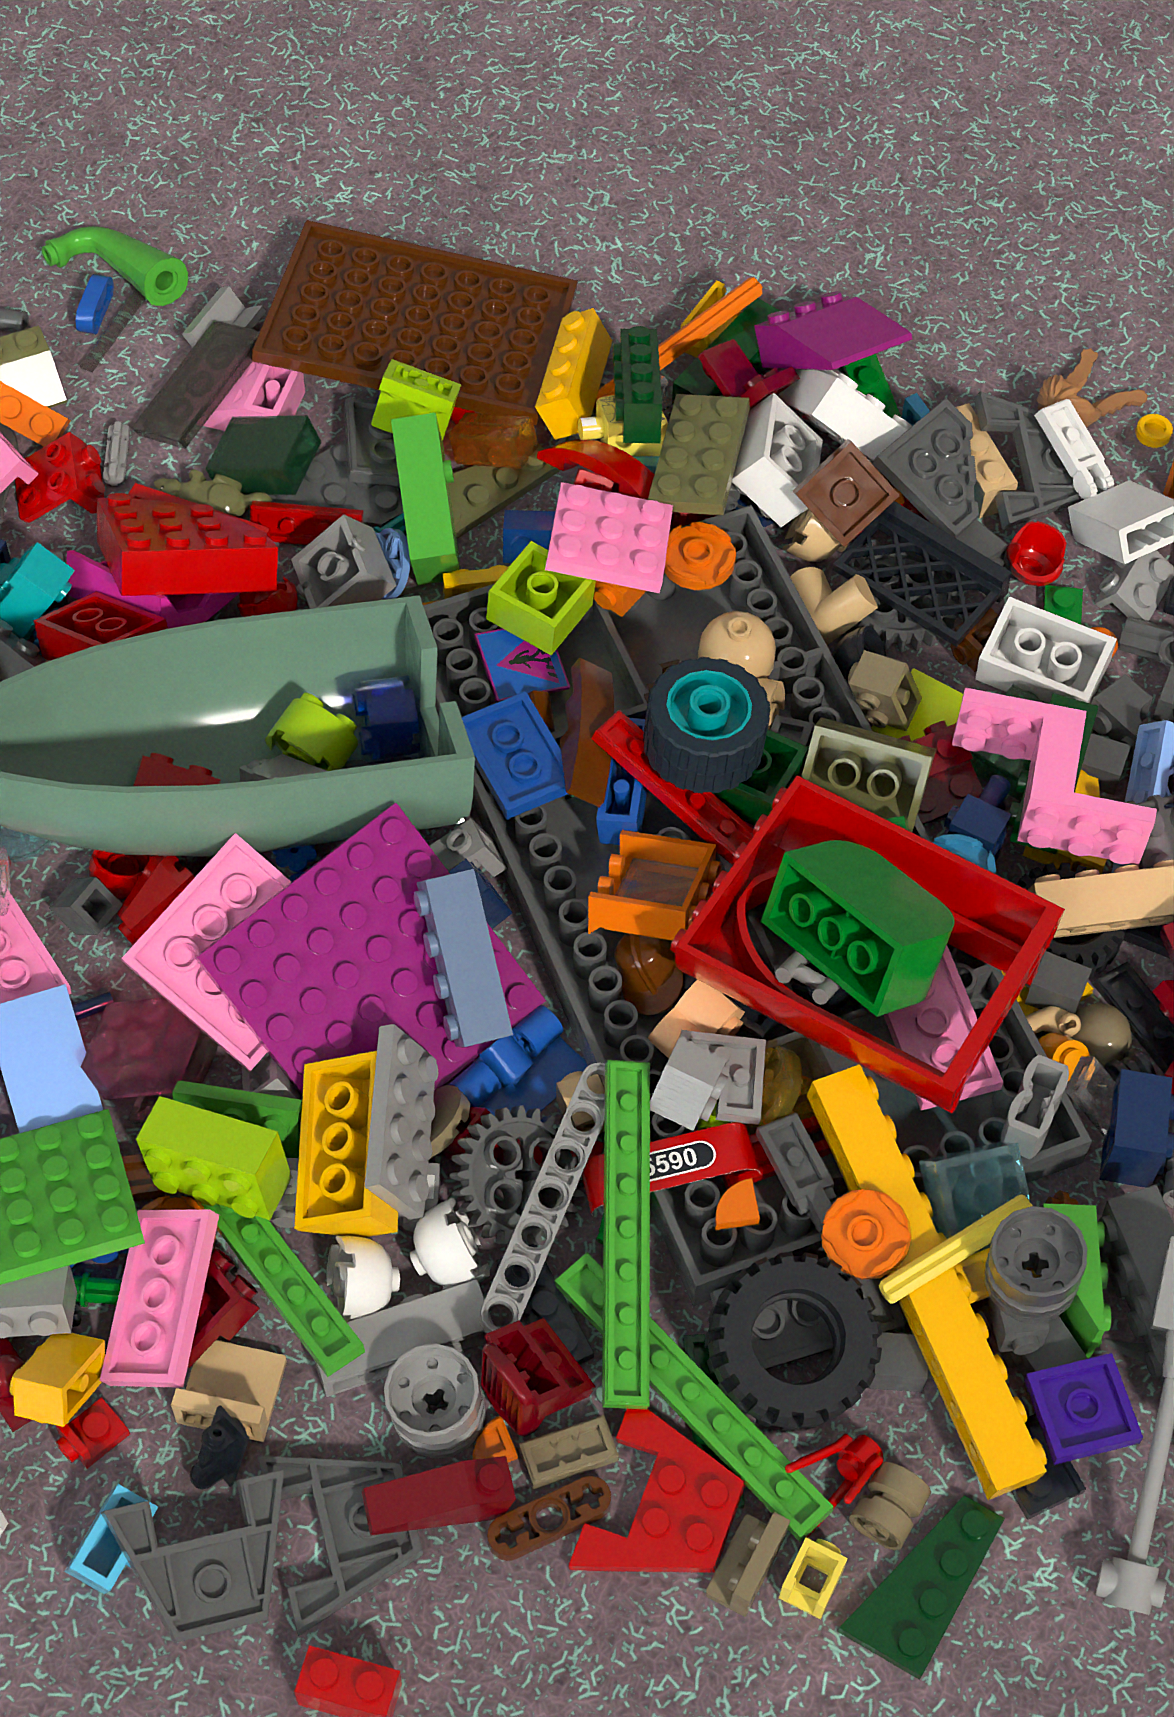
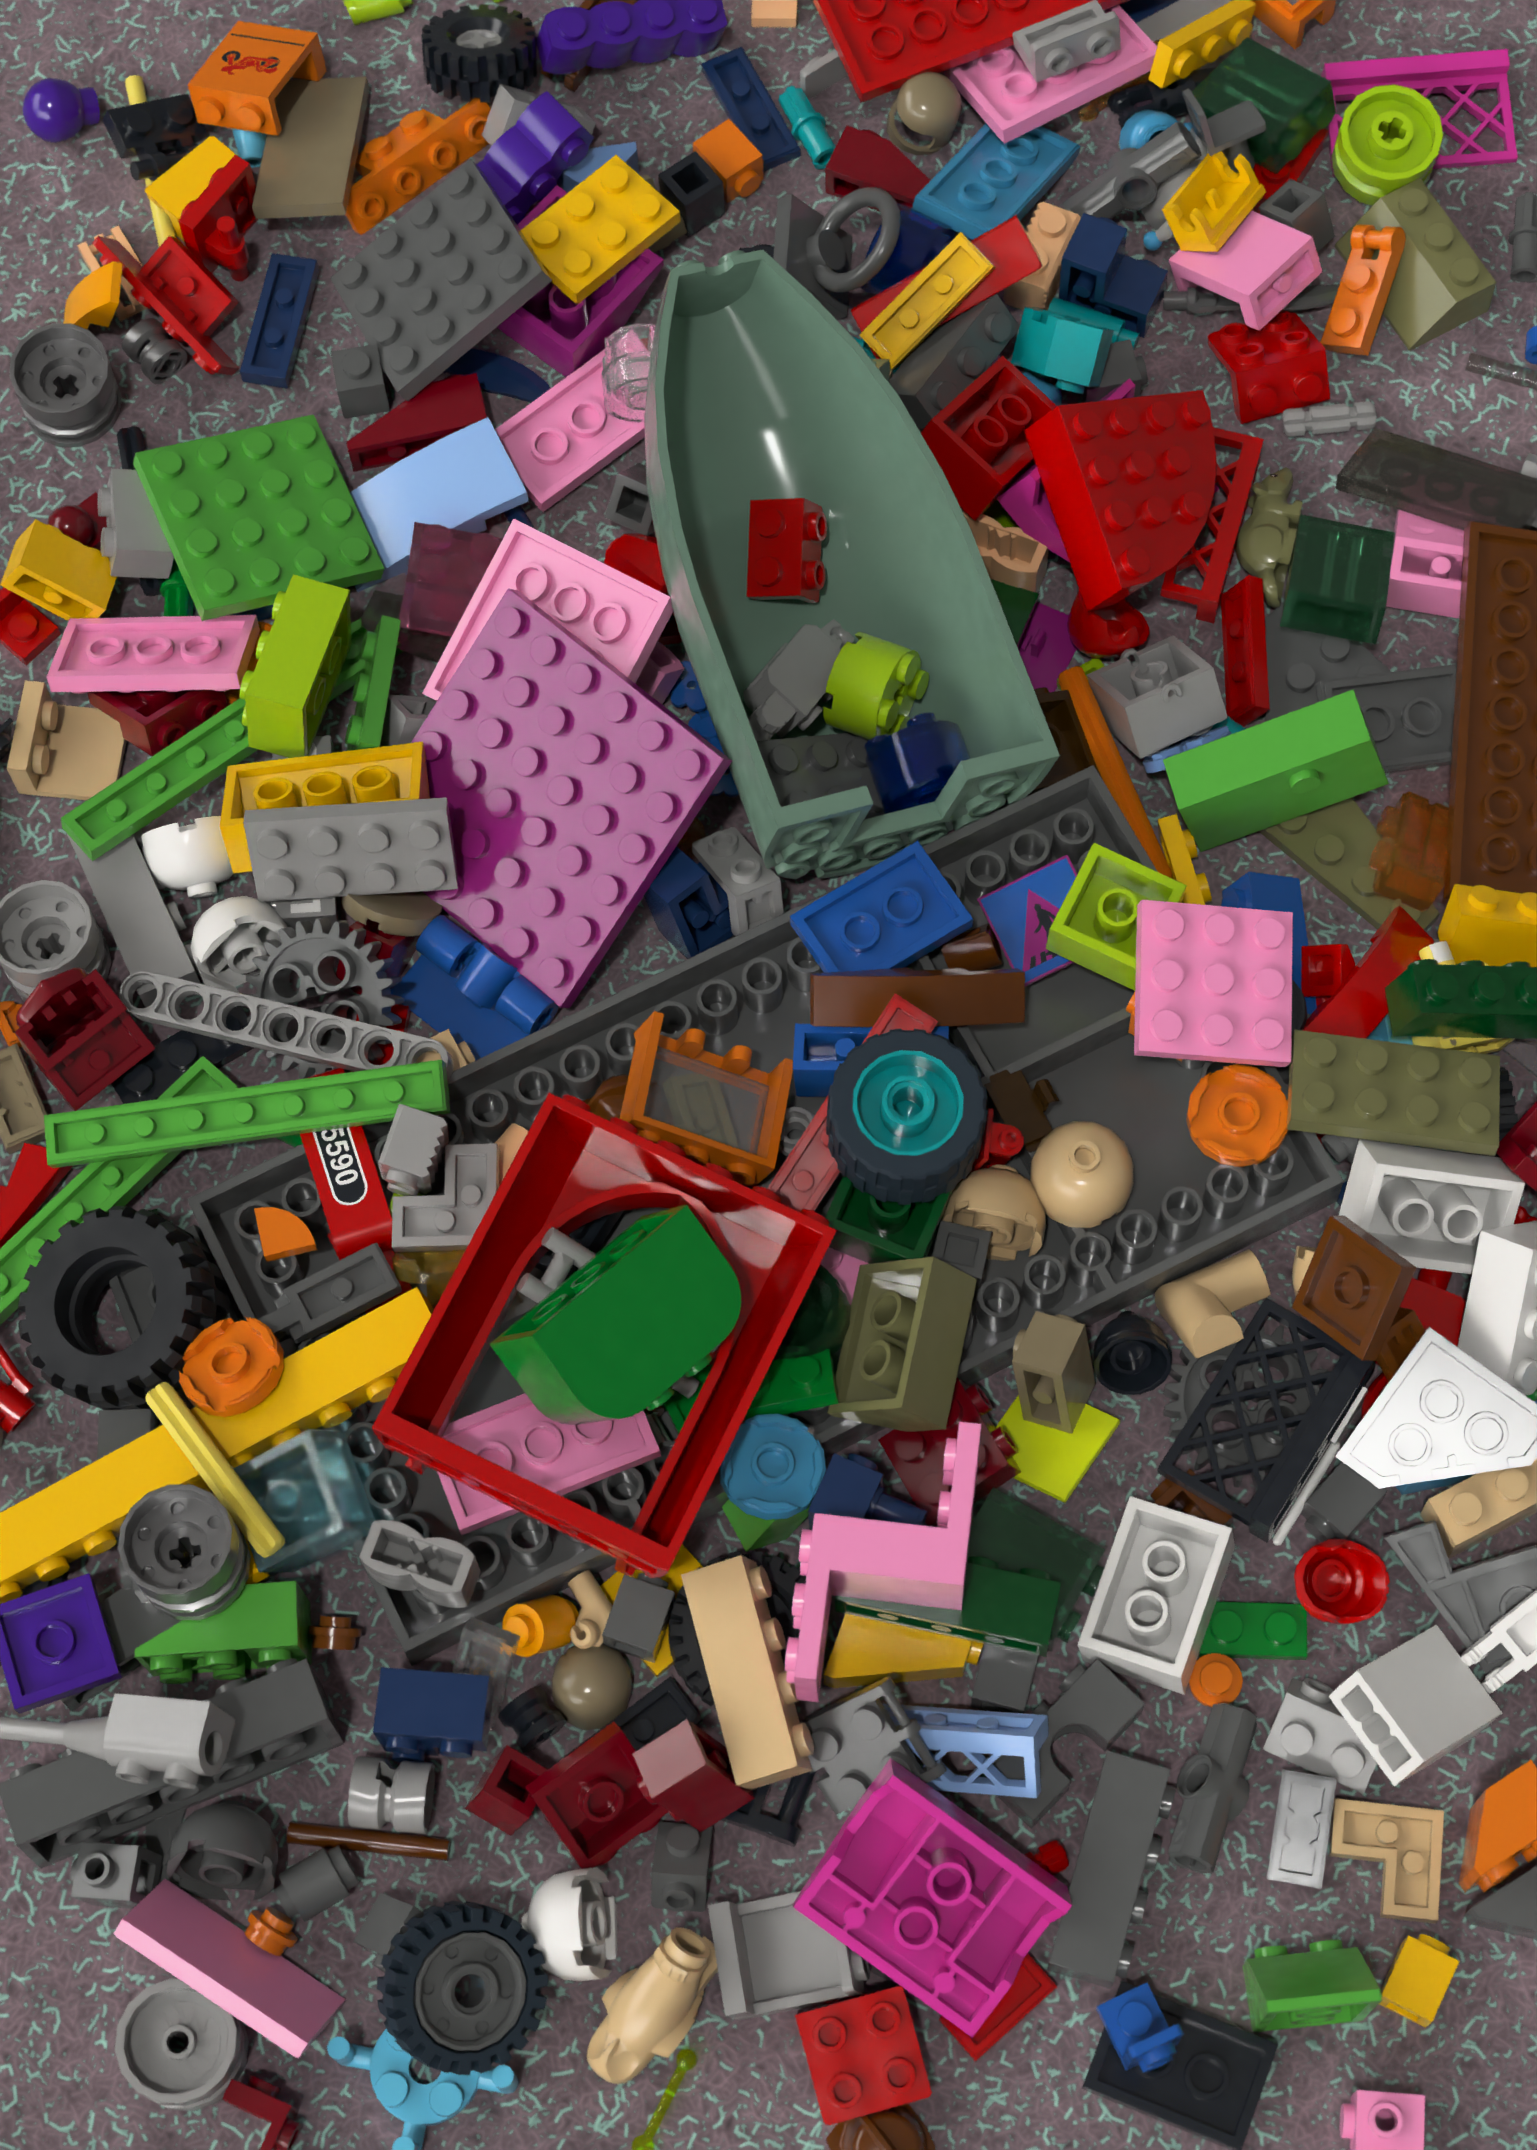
camera: 90 degrees right, 10 degrees up
lime bracket [371,359,461,441] -> none
sand blue brick [414,869,513,1047] -> none

